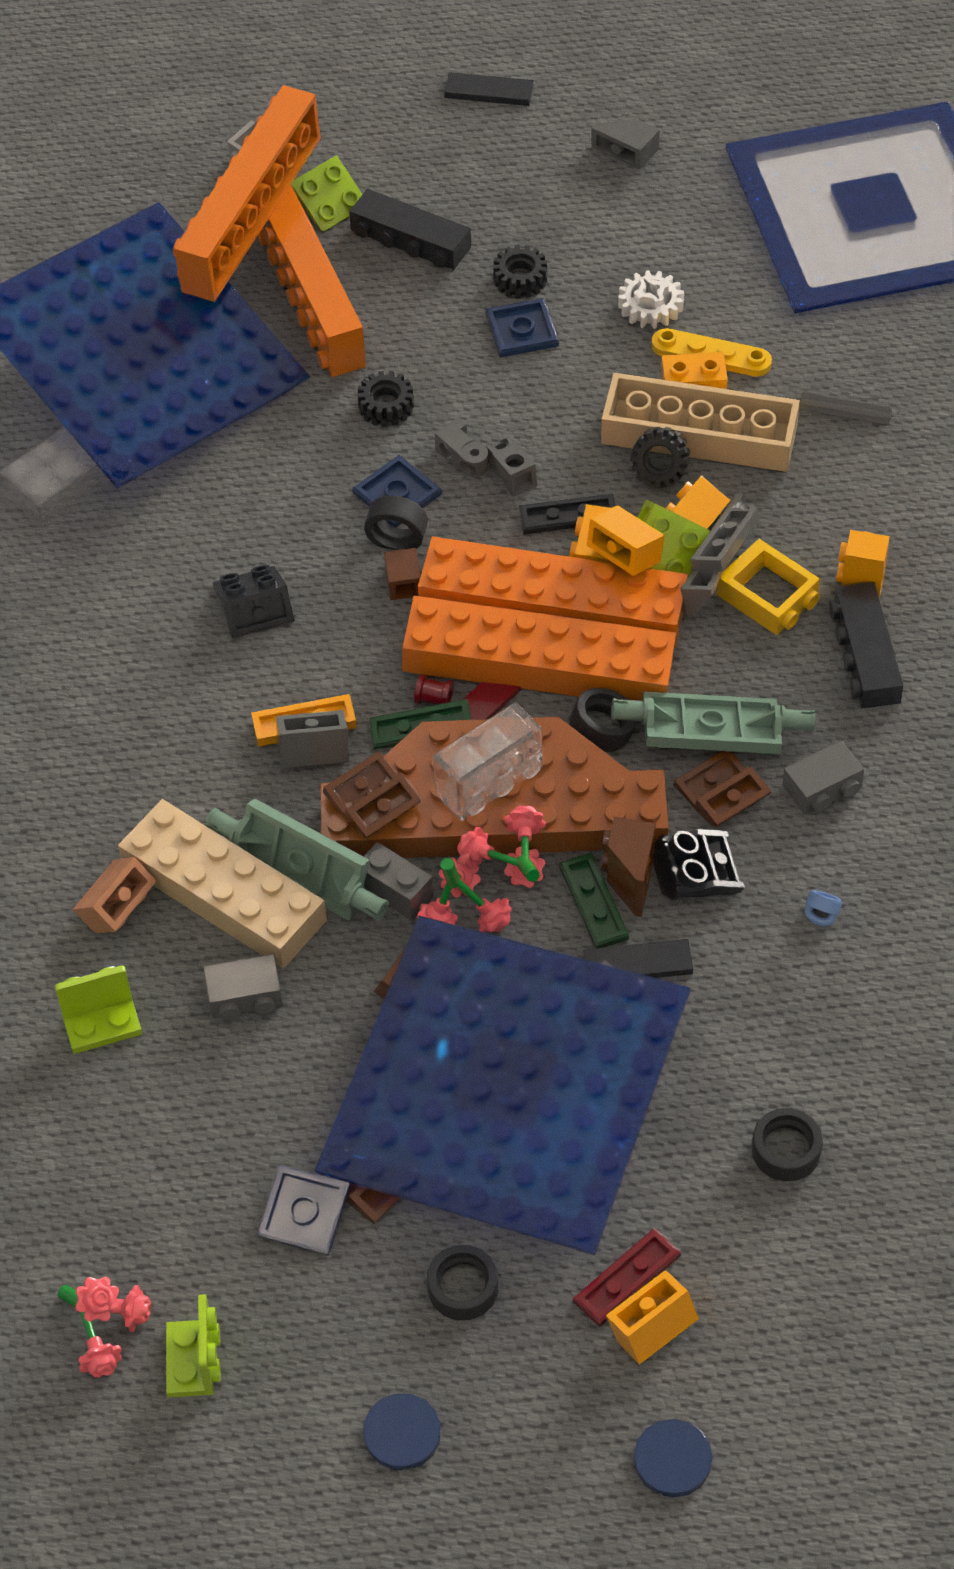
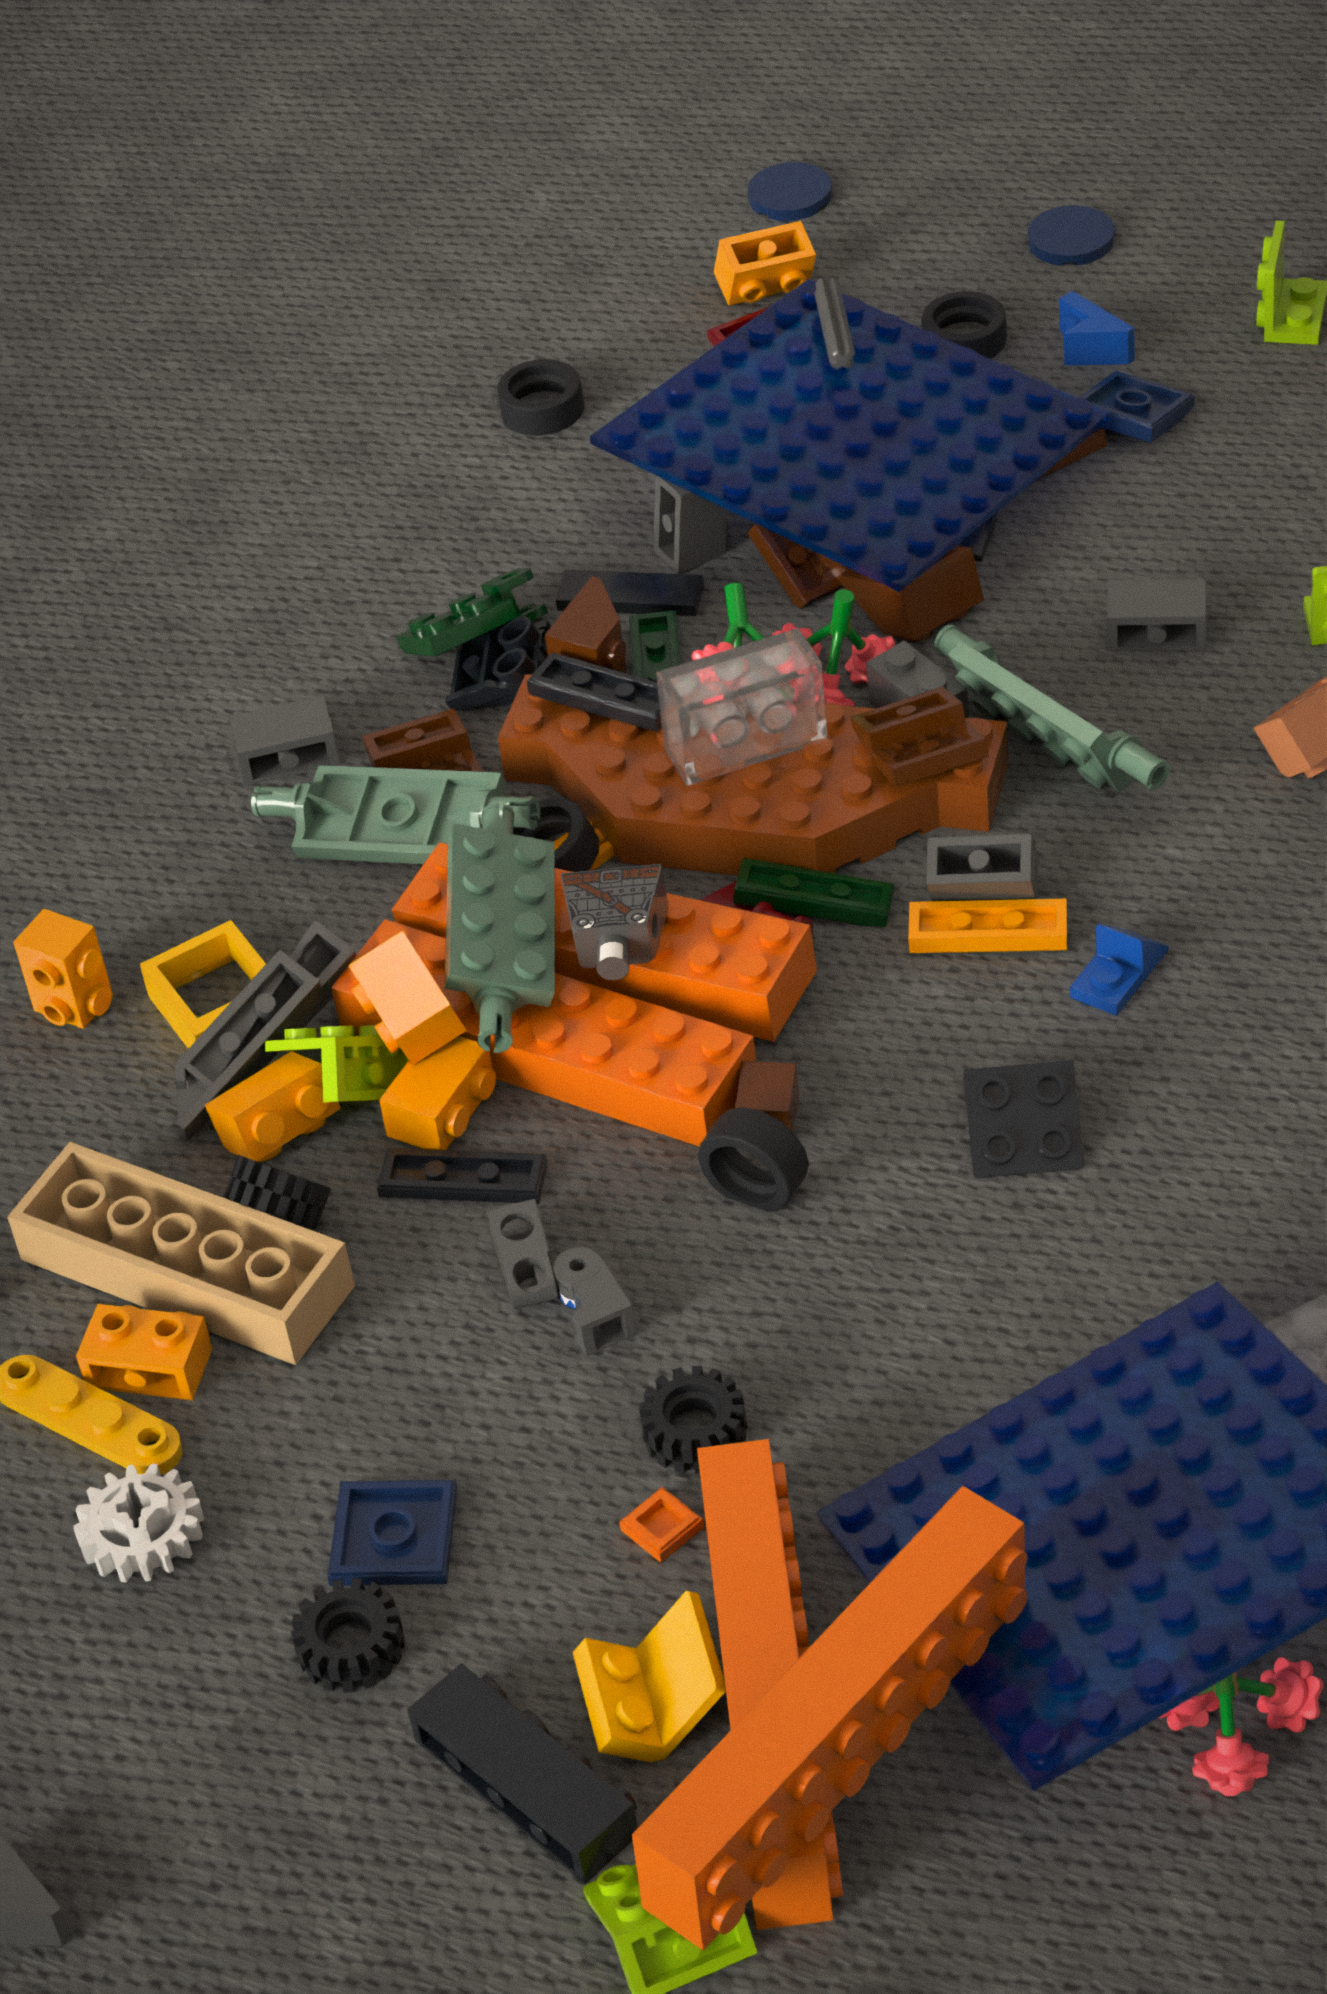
camera: 160 degrees left, 10 degrees down
tan brick [118,799,327,969] -> none
dark blue tile [352,455,442,527] -> none
medium blue tile [805,890,843,927] -> none
black brick [829,581,903,709] -> none
none -> dark green plate [396,568,548,656]
none -> sand green plate [445,803,555,1053]
none -> black tile [527,652,682,732]
none -> torso [561,864,668,980]
none -> yellow bracket [572,1591,726,1763]
none -> orange tile [619,1487,704,1563]
none -> dark grey axle [814,278,855,369]
none -> blue slope [1059,291,1135,366]
none -> blue slope [1070,923,1169,1016]

